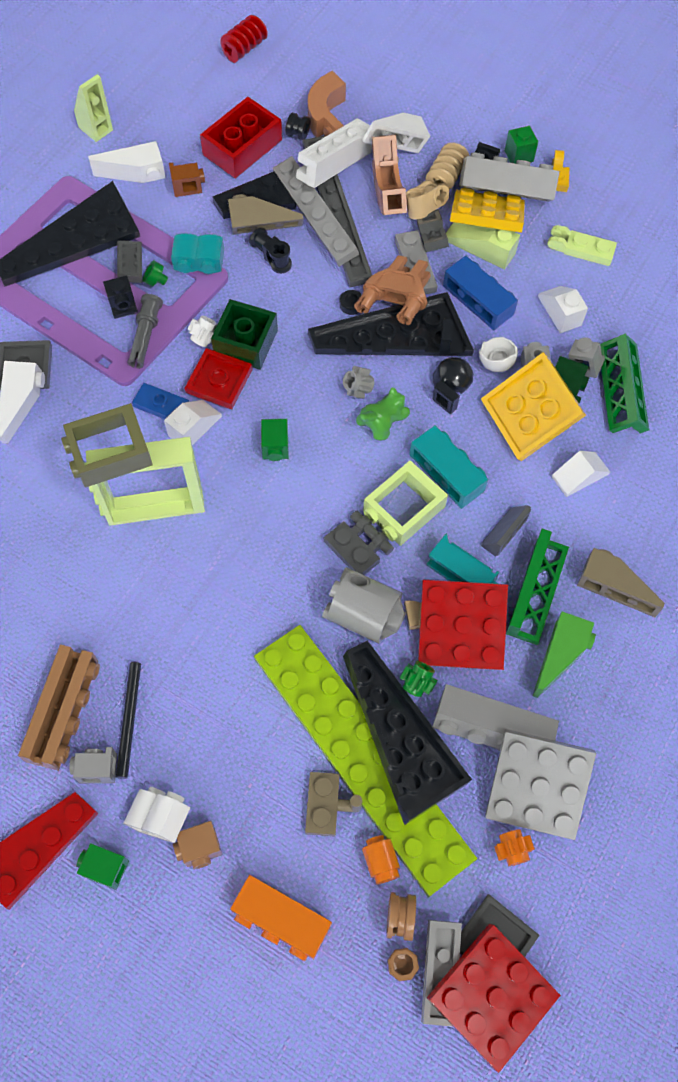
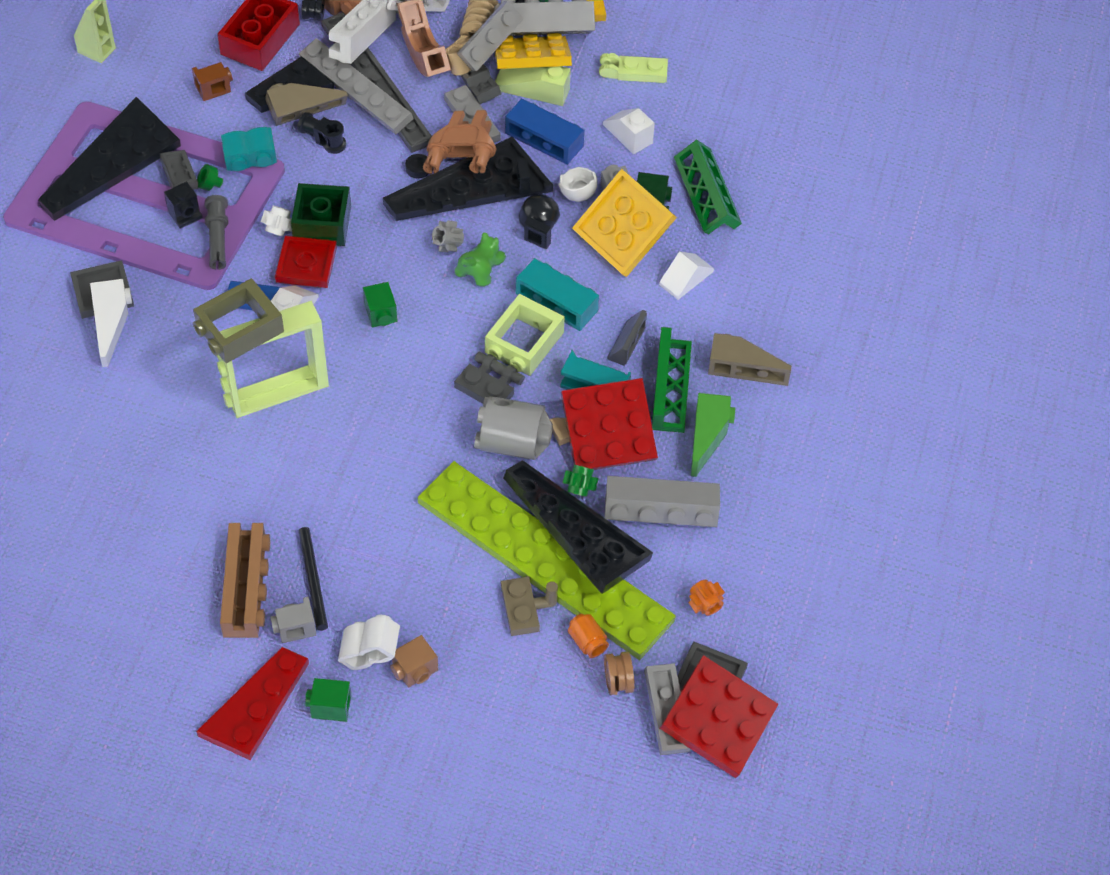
camera: 15 degrees left, 10 degrees down
white slope [88,141,166,183] -> none
orange brick [230,874,332,962] -> none
medium nougat tile [387,948,419,982] -> none
light grey plate [485,729,596,840] -> none
light grey brick [568,337,605,378] -> none
none -> light grey plate [457,1,523,71]

